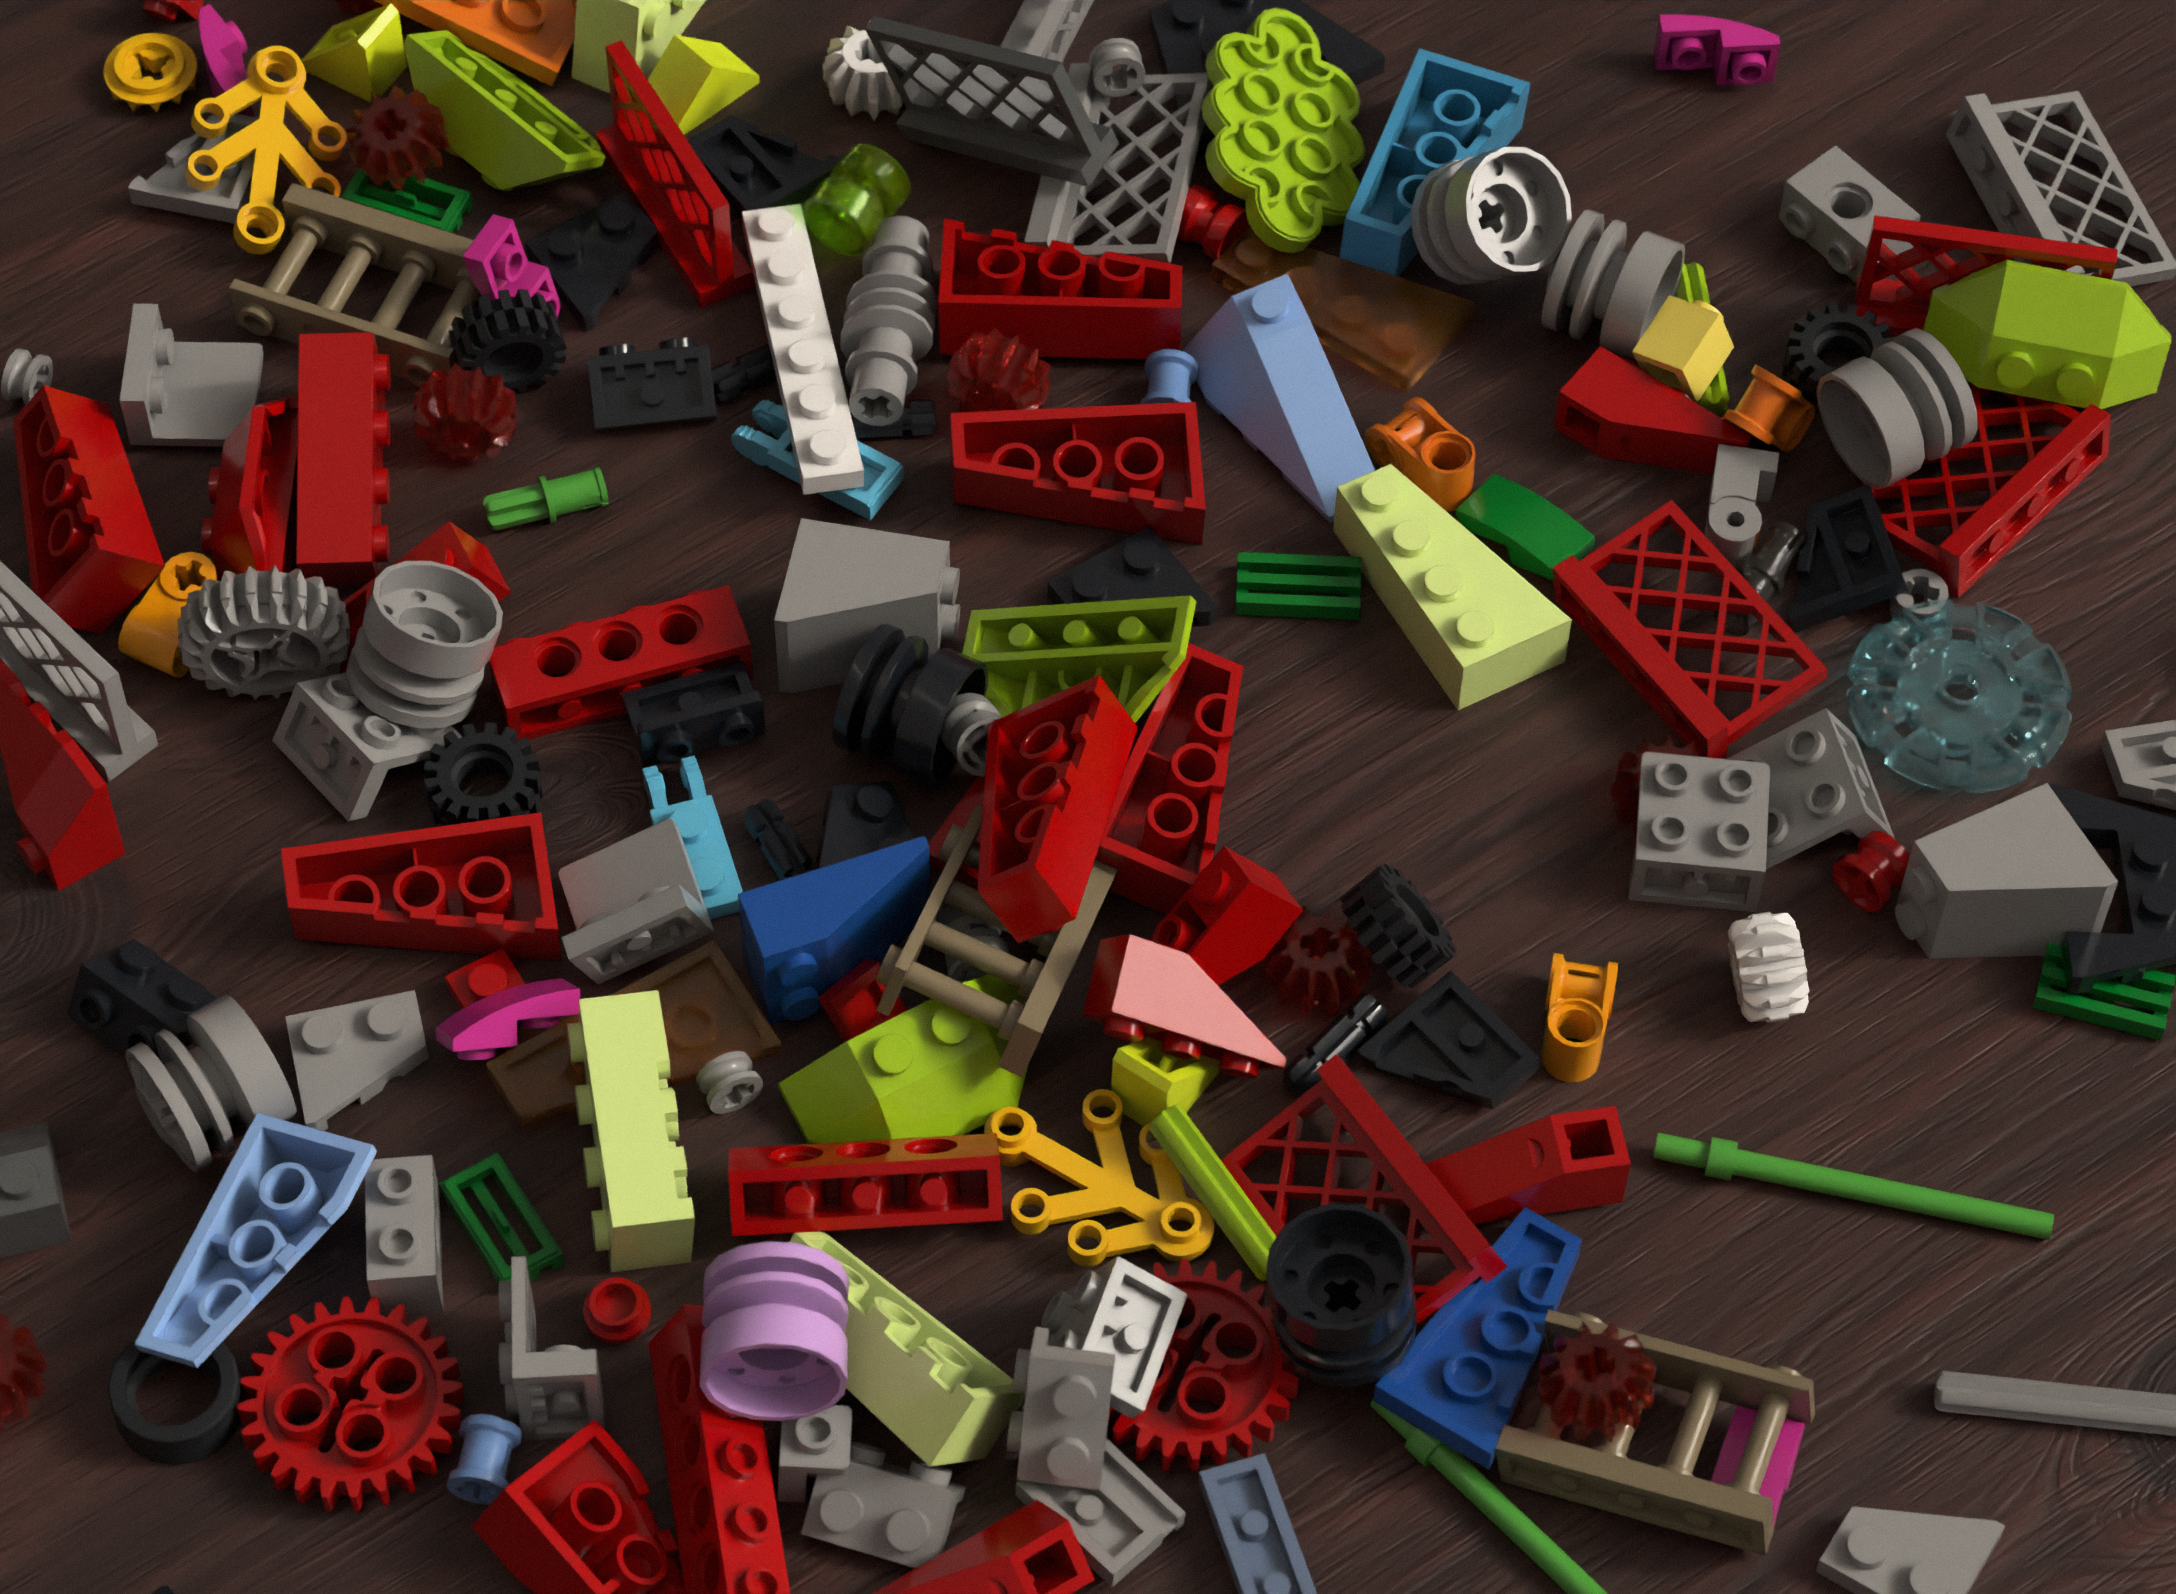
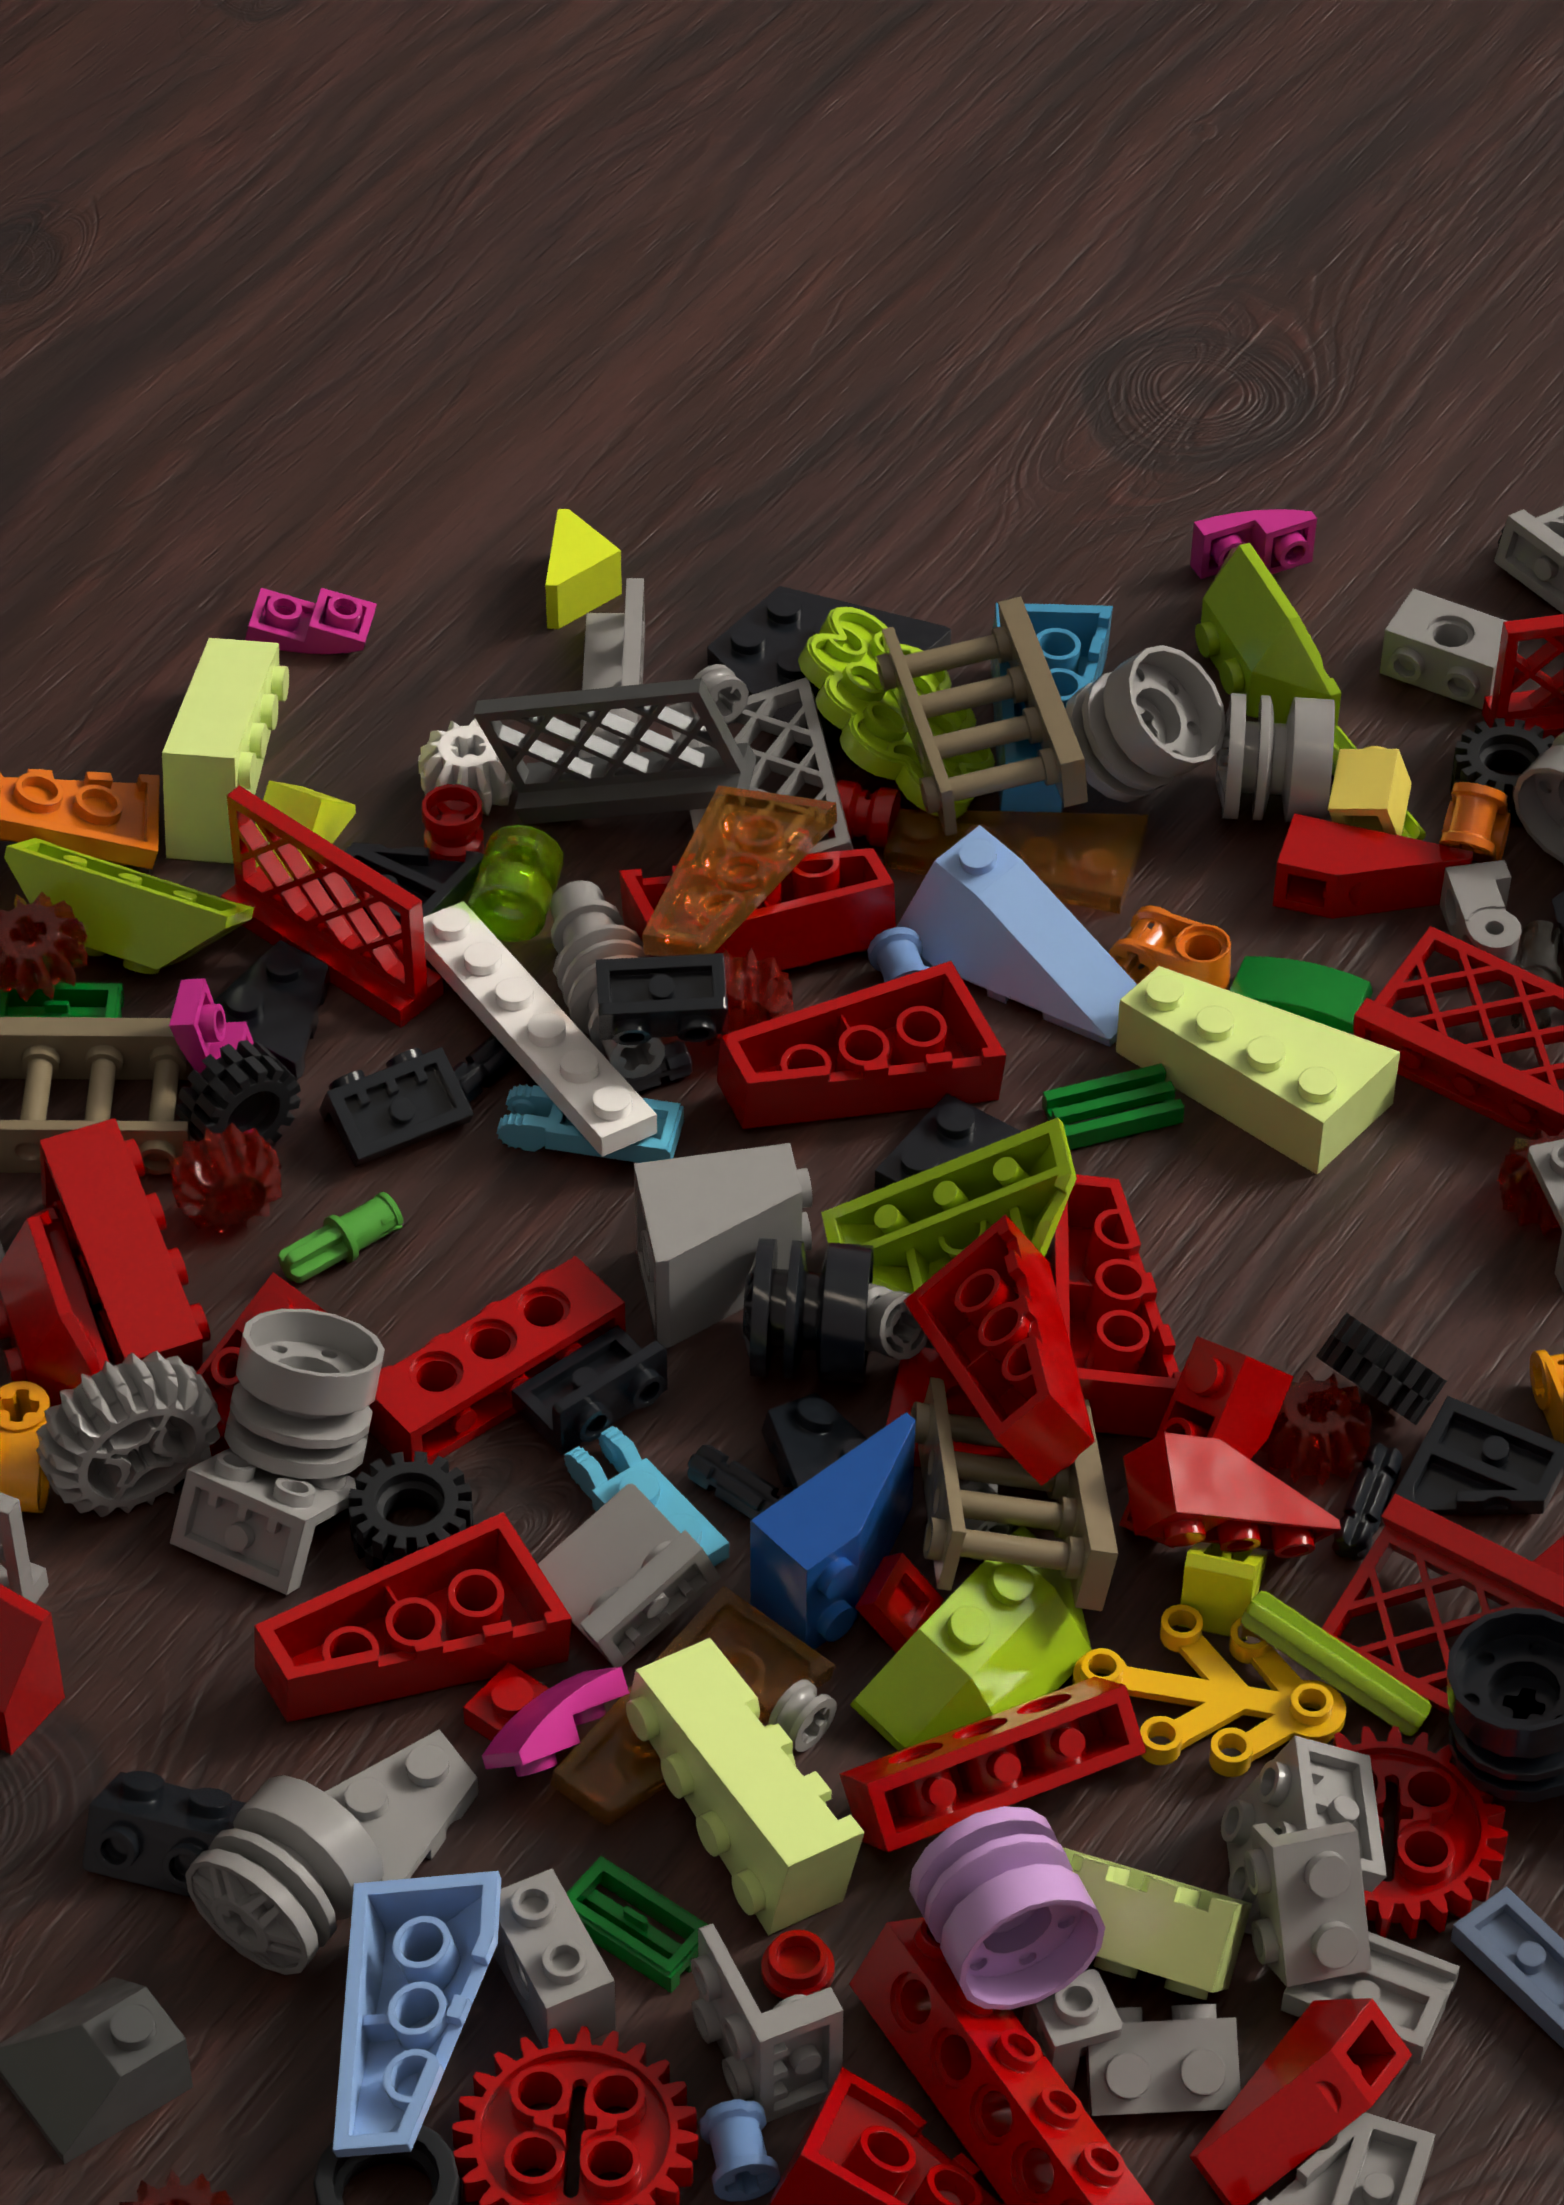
camera: 20 degrees left, 10 degrees down
none -> red wheel [422,784,484,862]
none -> black bracket [596,953,728,1046]
none -> clear orange wing [642,785,837,956]
none -> dark tan fence [875,597,1088,836]
none -> lime wedge [1195,543,1341,726]

